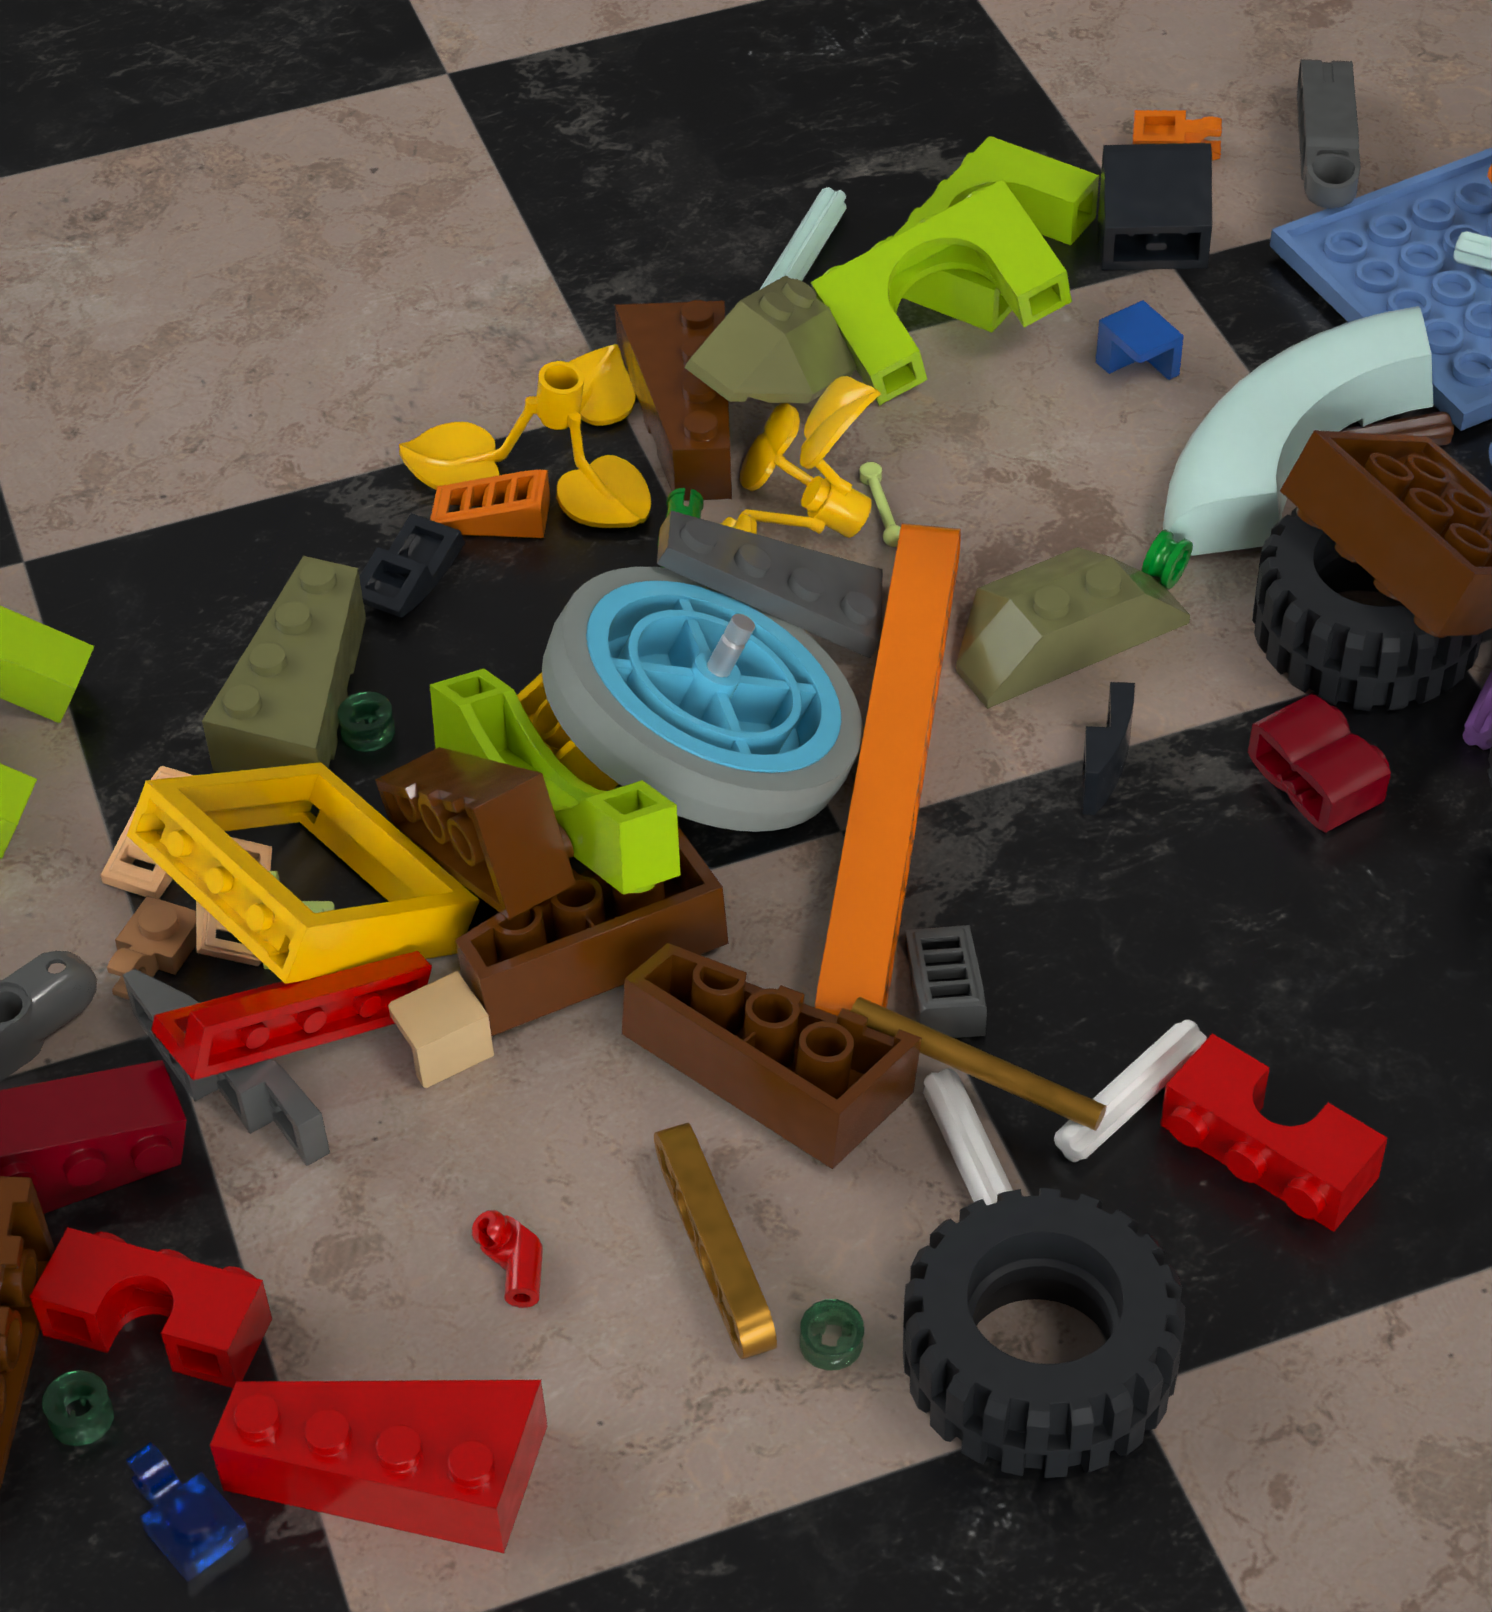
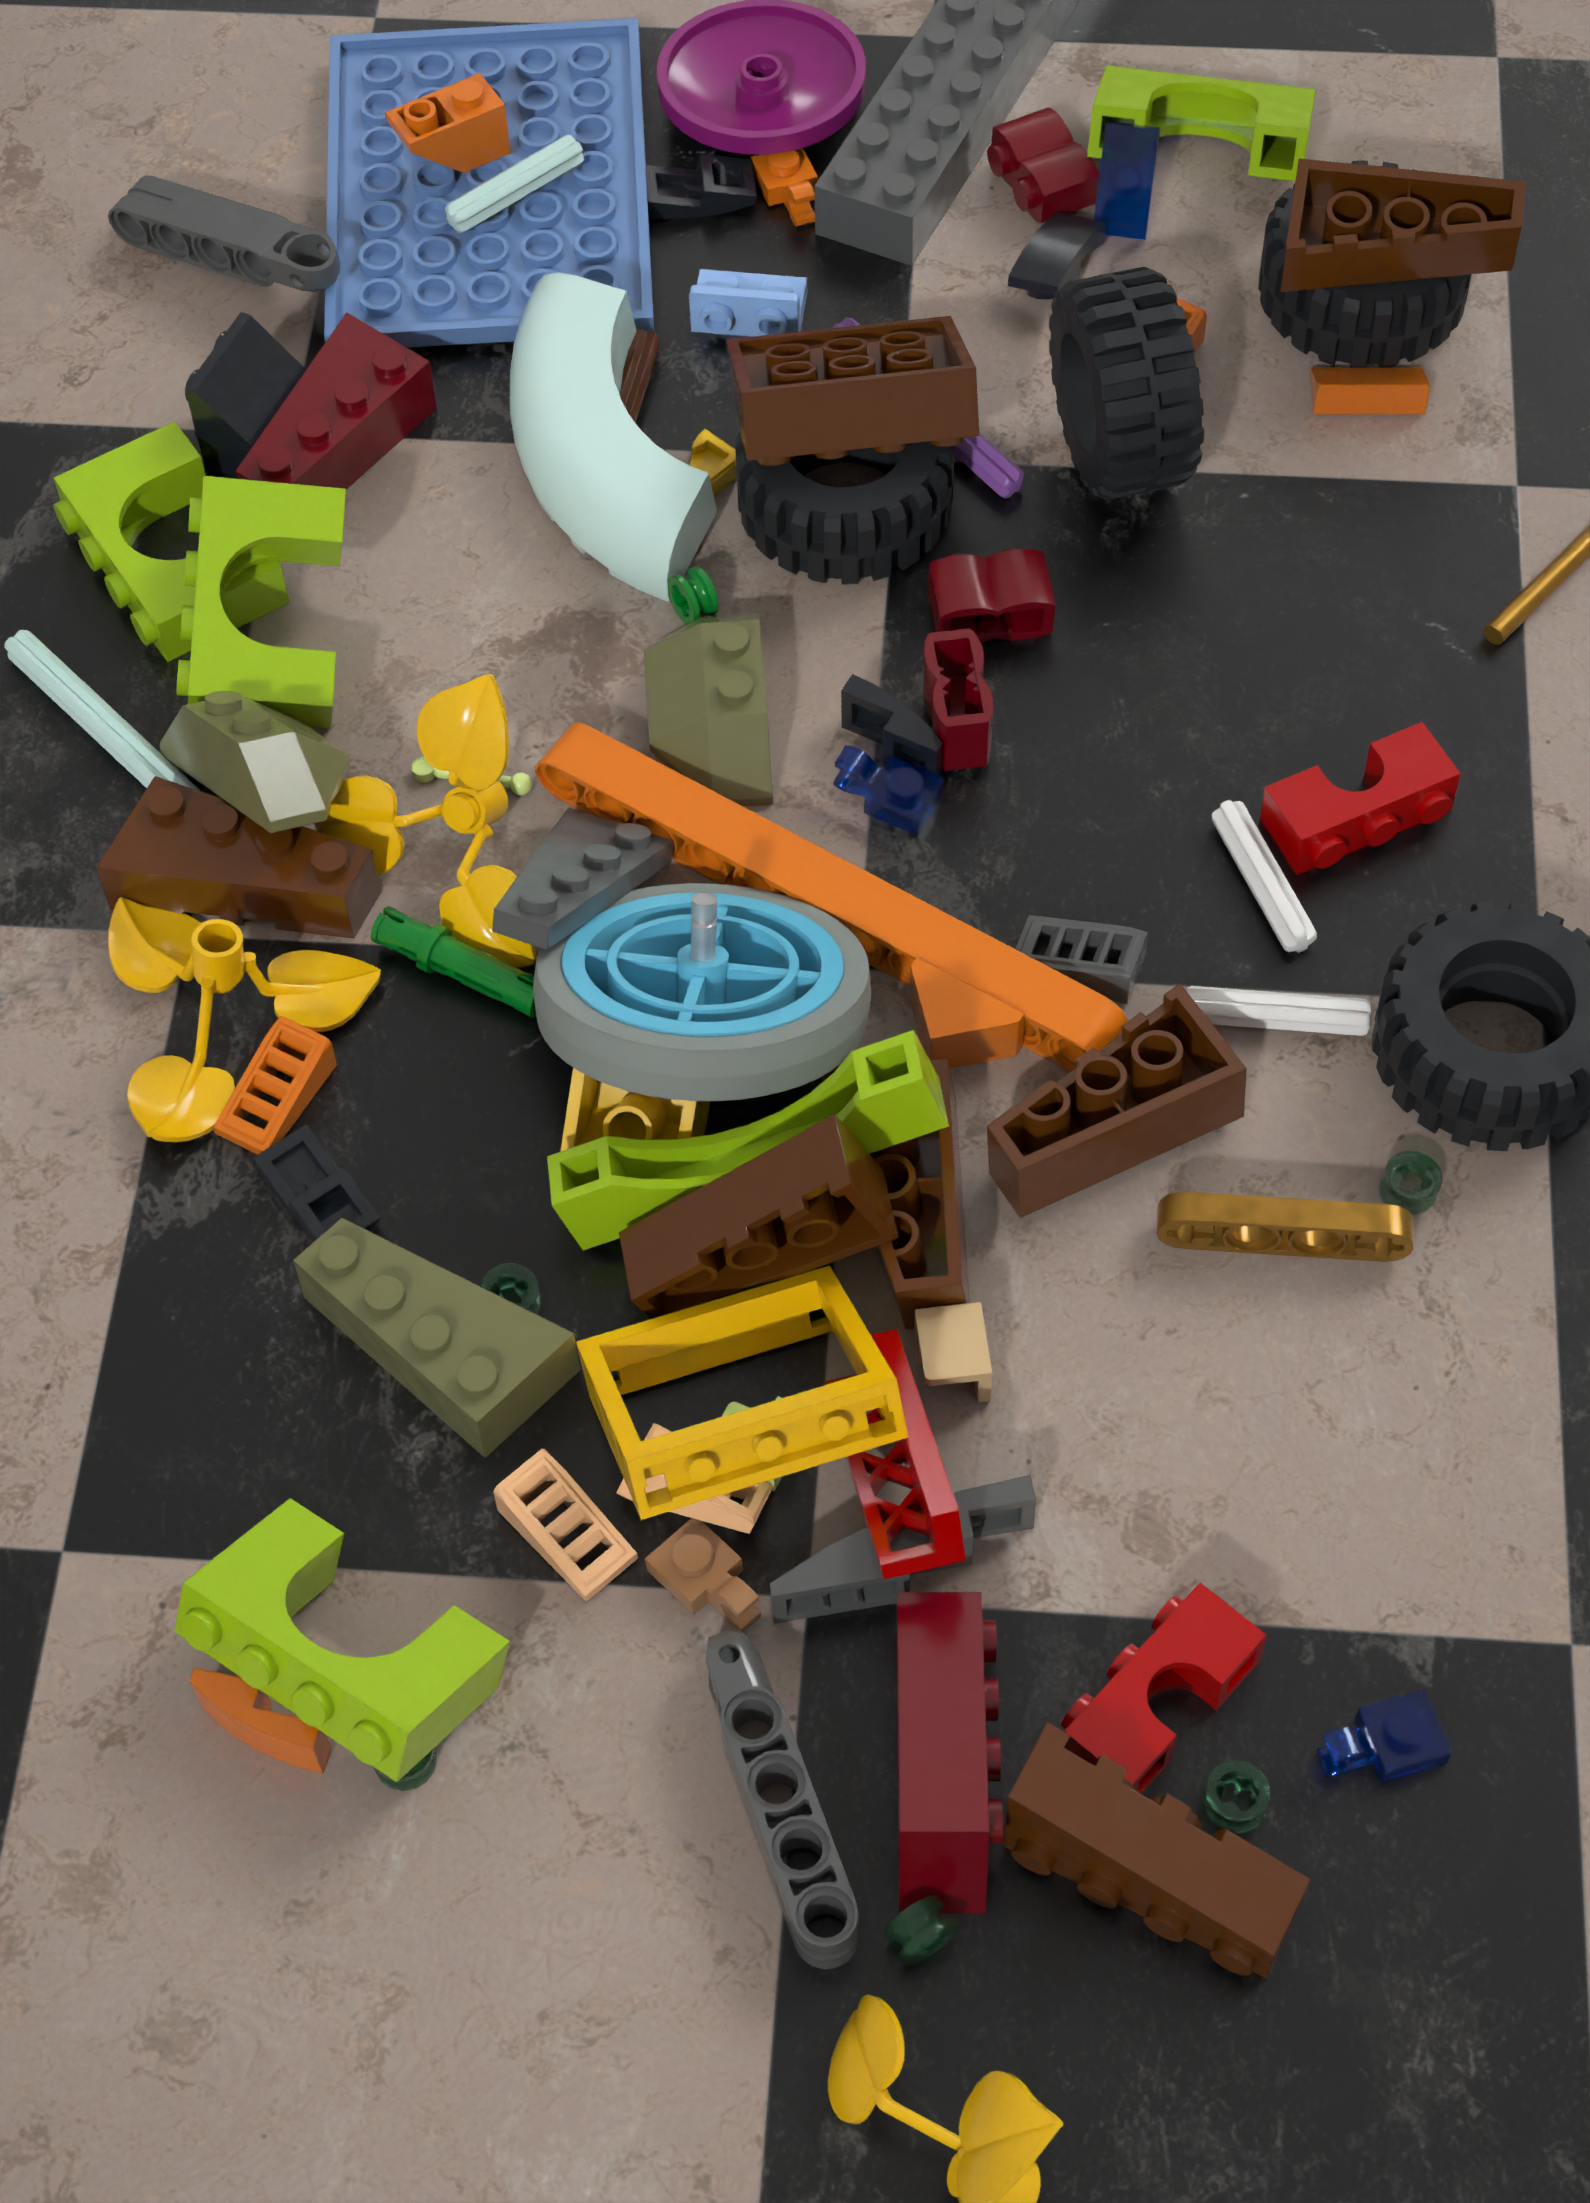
camera: 65 degrees left, 10 degrees up
red wedge [210,1380,548,1553] -> none
red arm [472,1210,543,1308] -> none
pearl gold bar [851,997,1107,1131] -> none
blue panel [1096,300,1184,380] -> none
orange plate [1133,110,1222,161] -> none
none -> dark red wedge [236,312,437,490]
none -> clear blue plate [834,745,945,836]
none -> orange slope [910,957,1025,1069]
none -> dark red brick [923,628,993,771]

